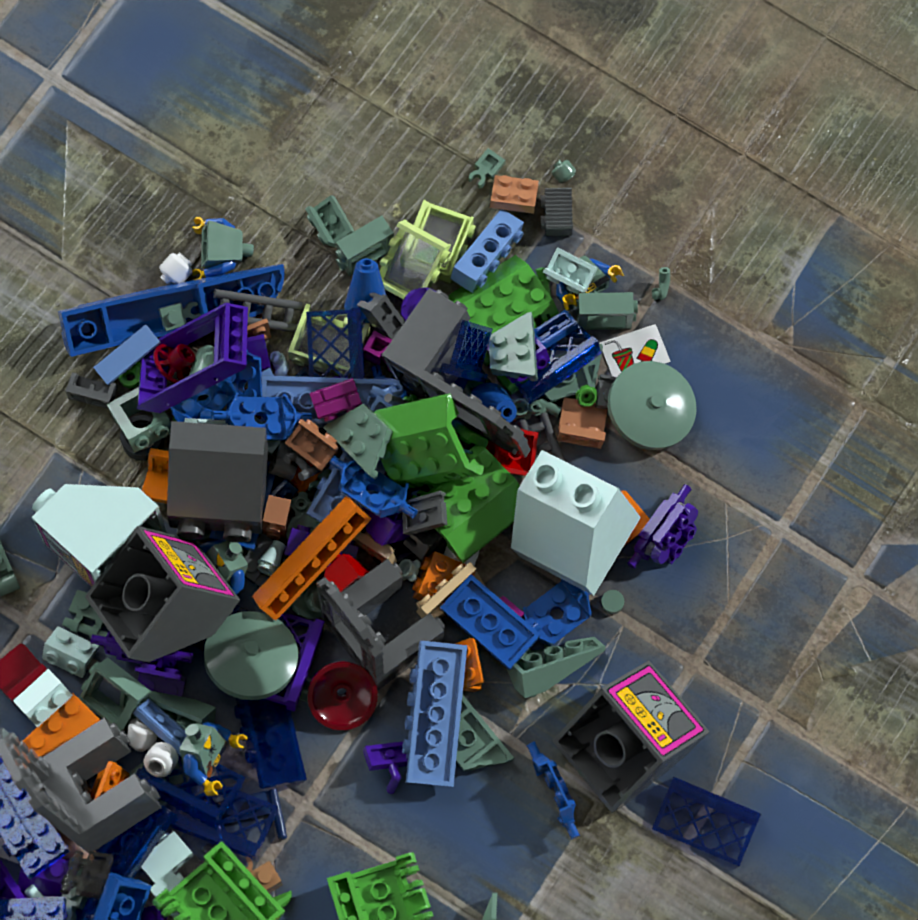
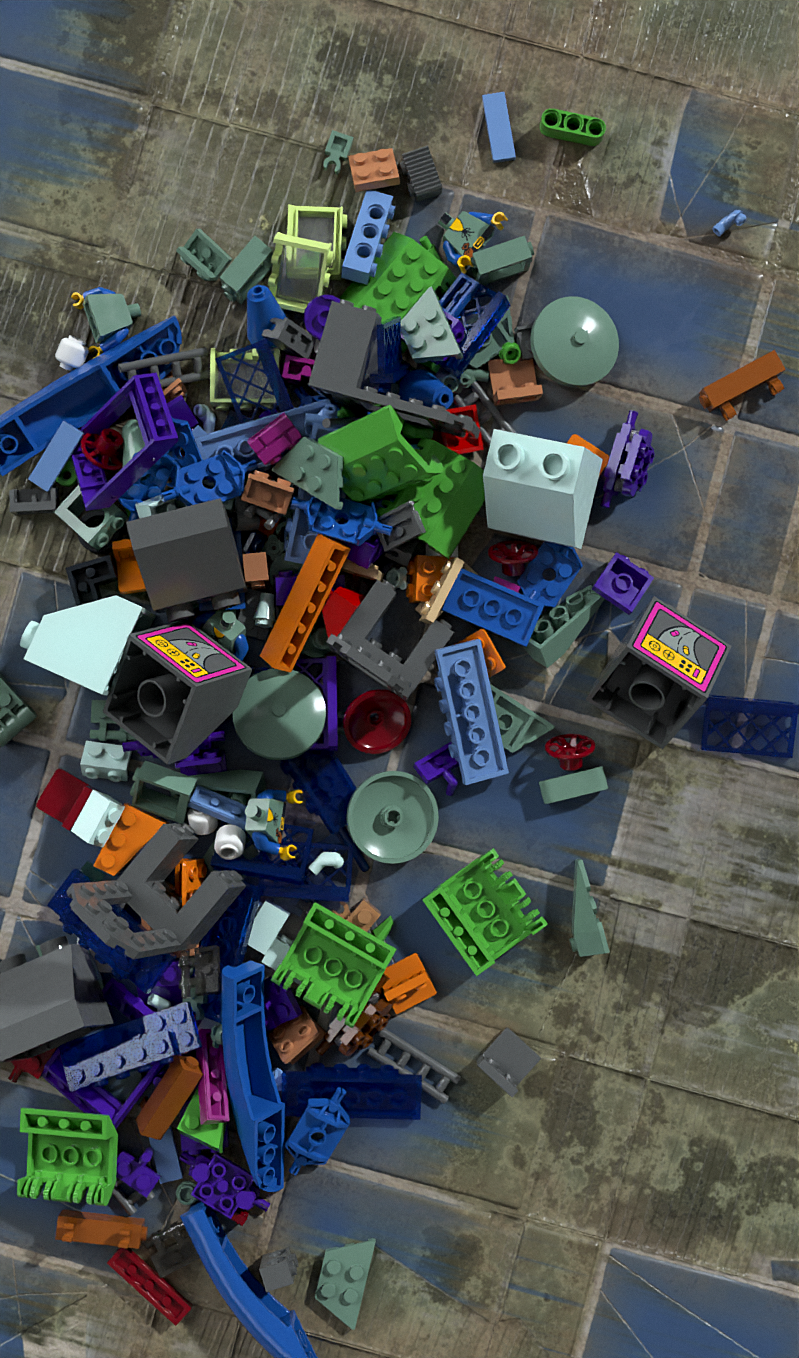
camera: 25 degrees left, 15 degrees up
sand green plate [158,301,201,331] -> none
blue plate [527,742,580,840] -> none
light aqua bracket [543,248,598,294] -> none
sand green piece [552,160,576,183] -> none
white sticker [599,324,671,377] -> none
sand green tile [601,590,624,614] -> none
sand green arm [652,267,670,301] -> none
none -> black brick [65,555,118,606]
none -> light aqua arm [309,852,344,875]
none -> sand green dish [346,771,439,864]
none -> medium blue tile [482,92,516,163]
none -> dark red wheel [488,540,538,576]
none -> sand green beam [539,766,608,804]
none -> bright green beam [540,109,606,146]
none -> dark red wheel [545,734,595,770]
none -> dark purple plate [592,552,654,615]
none -> dark orange brick [699,350,786,421]
none -> medium blue arm [712,210,746,236]

